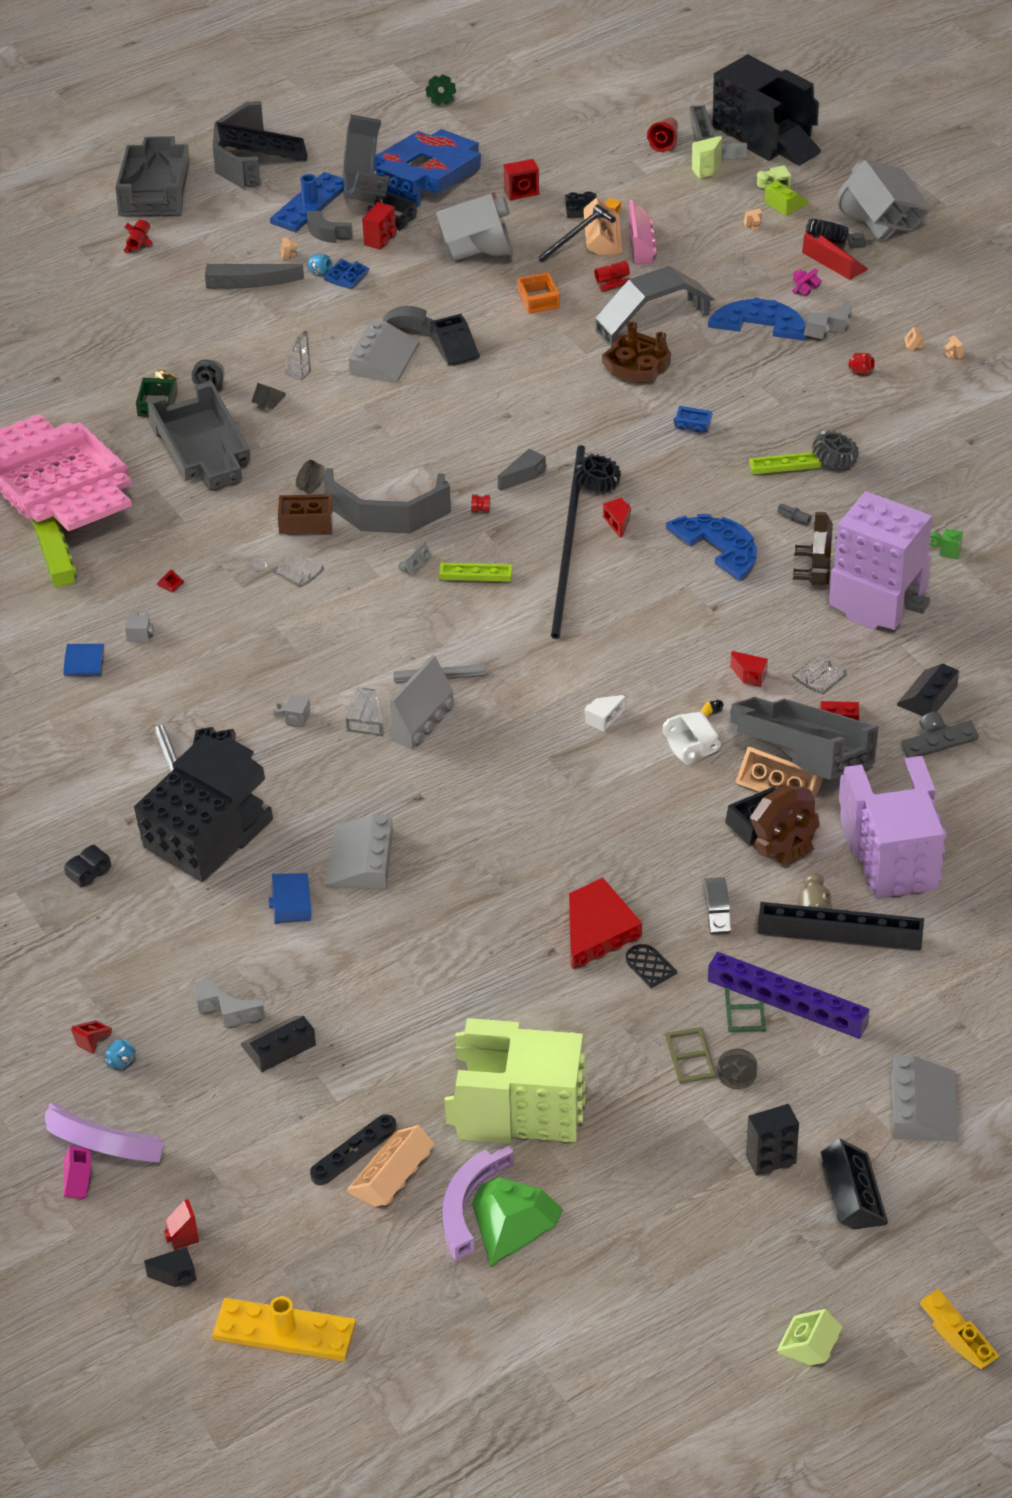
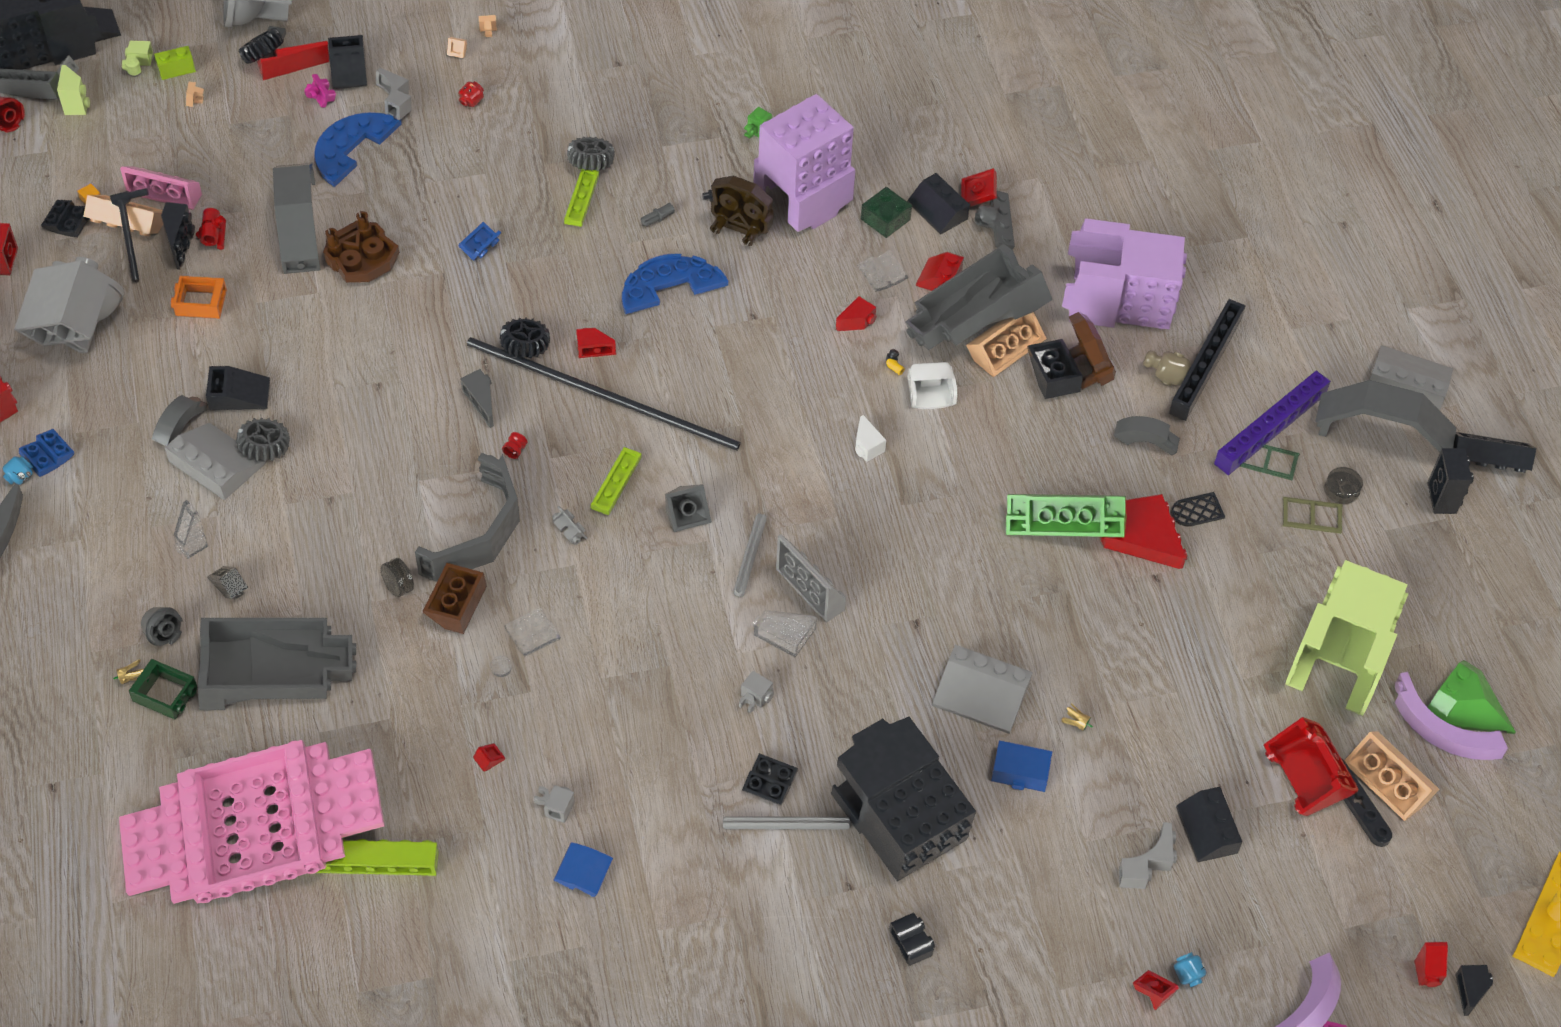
camera: 75 degrees left, 10 degrees up
none -> black slope [161,202,195,270]
none -> dark grey gear [236,417,290,462]
none -> black slope [328,35,367,89]
none -> dark grey slope [665,484,712,532]
none -> clear green brick [861,187,912,238]
none -> red plate [961,168,997,207]
none -> bright green slope [1006,494,1127,537]
none -> pearl gold piece [1061,703,1093,731]
none -> red windscreen [1263,717,1358,816]
none -> dark grey panel [1315,380,1457,452]

